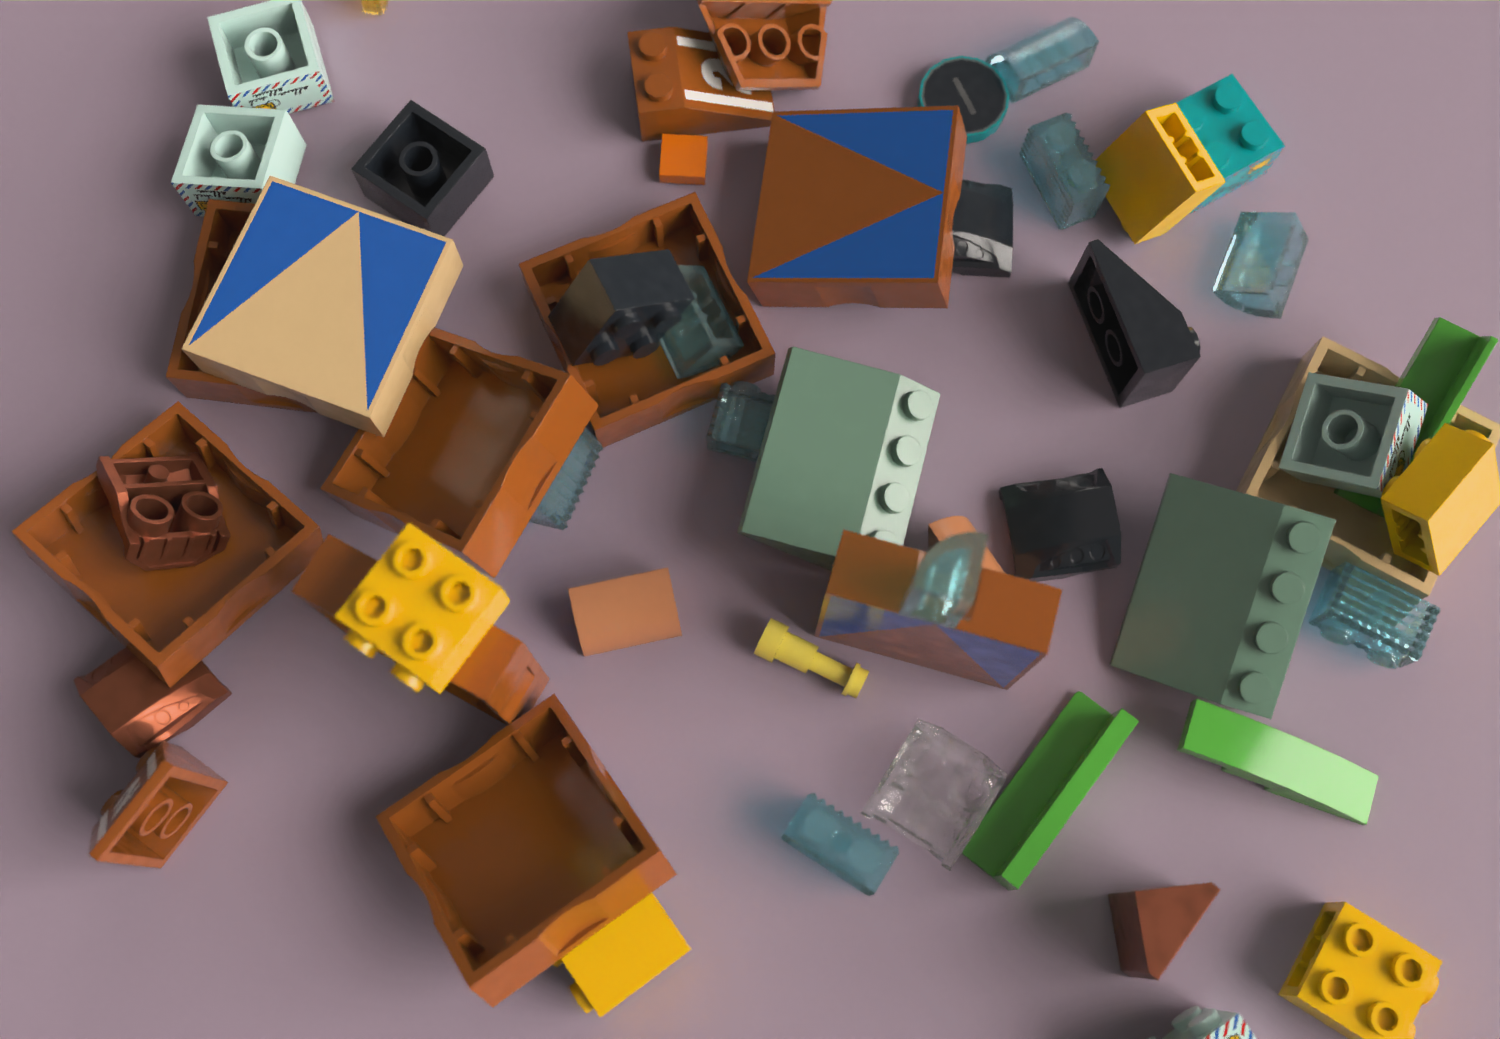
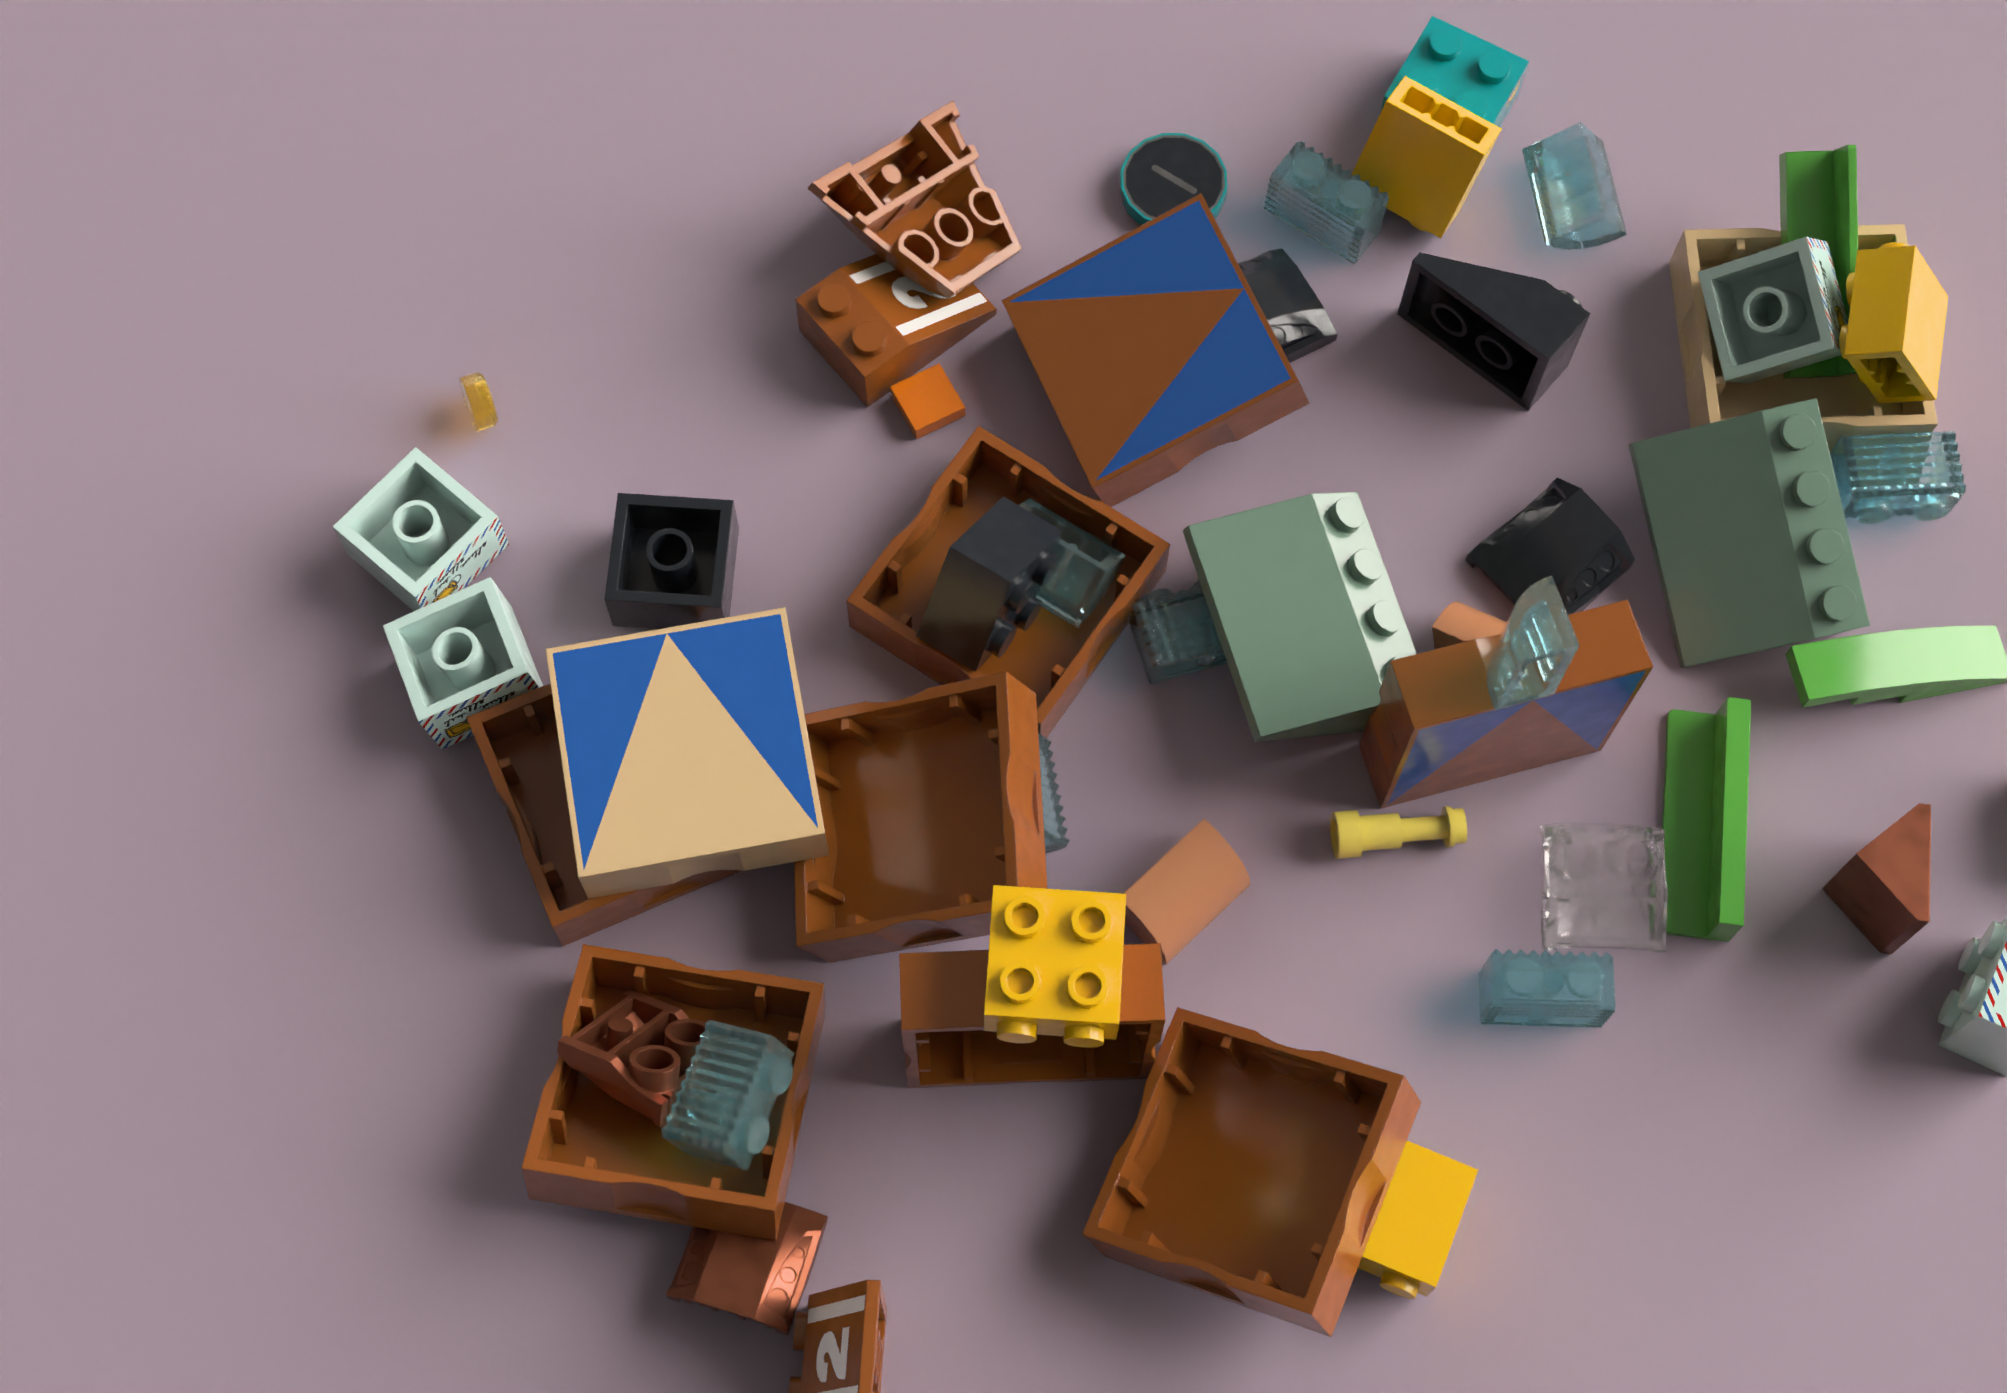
camera: 30 degrees left, 5 degrees down
clear light blue brick [985,17,1099,104] -> none
none -> clear light blue brick [662,1020,794,1171]

